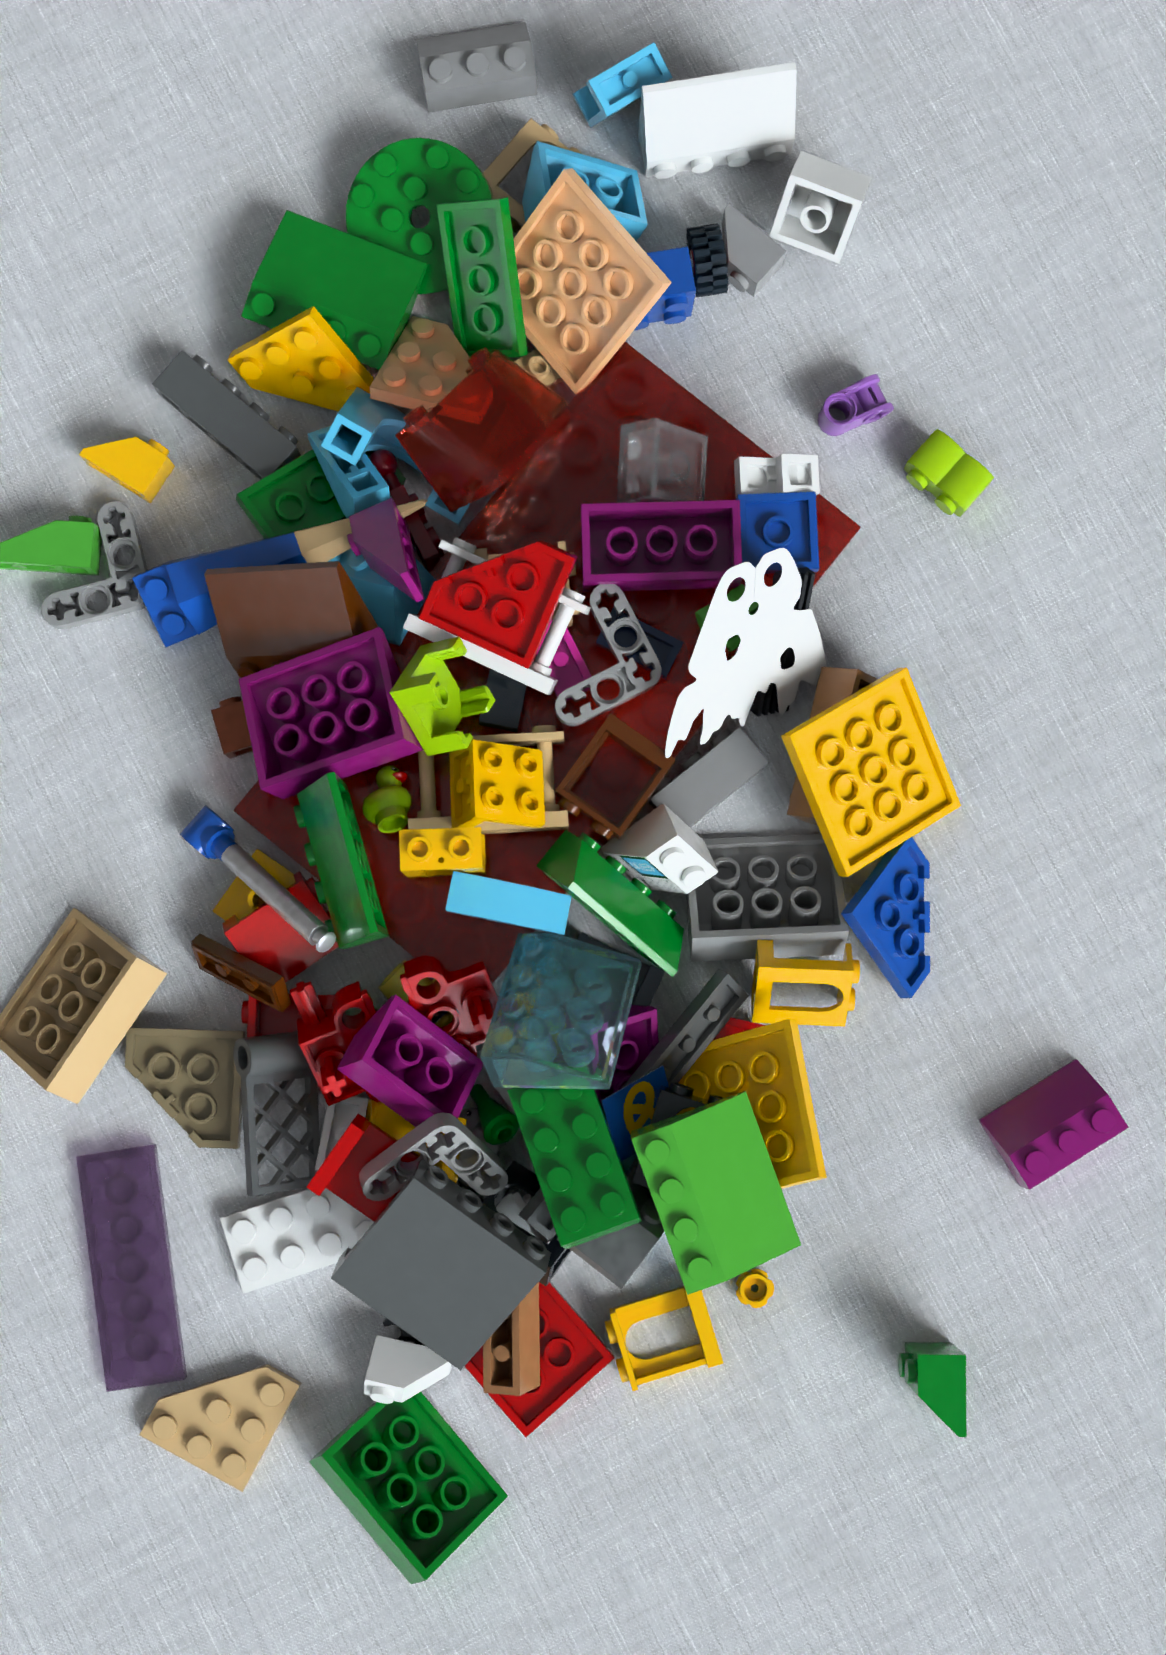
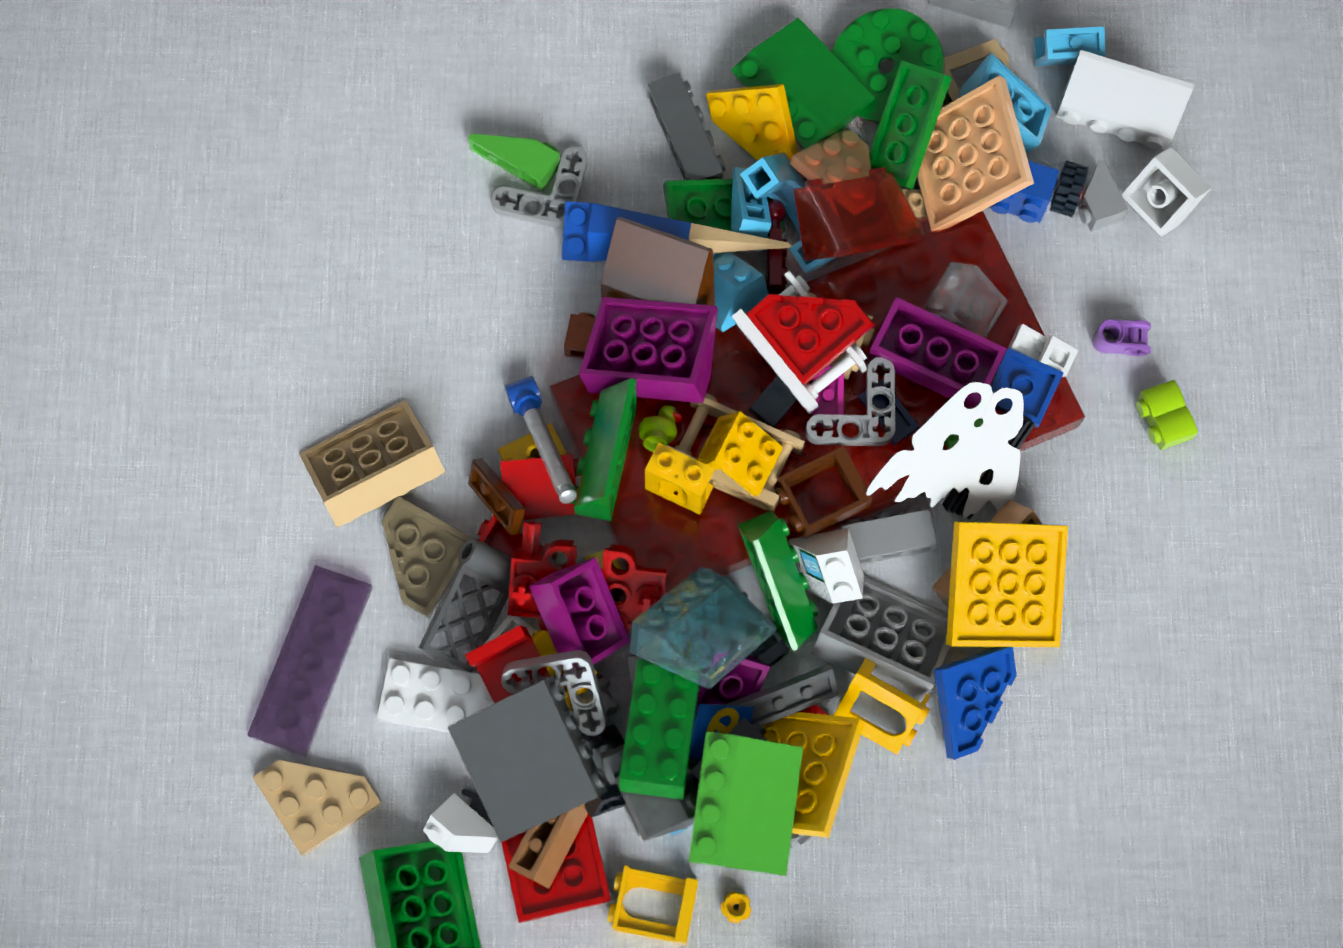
camera: 30 degrees right, 10 degrees down
yellow slope [79,437,175,504] -> none
magenta slope [347,498,424,602] -> none
lime panel [389,637,496,756] -> none
medium azure slope [445,871,572,935] -> none
green cone [469,1084,519,1145] -> none
magenta slope [979,1059,1129,1190] -> none

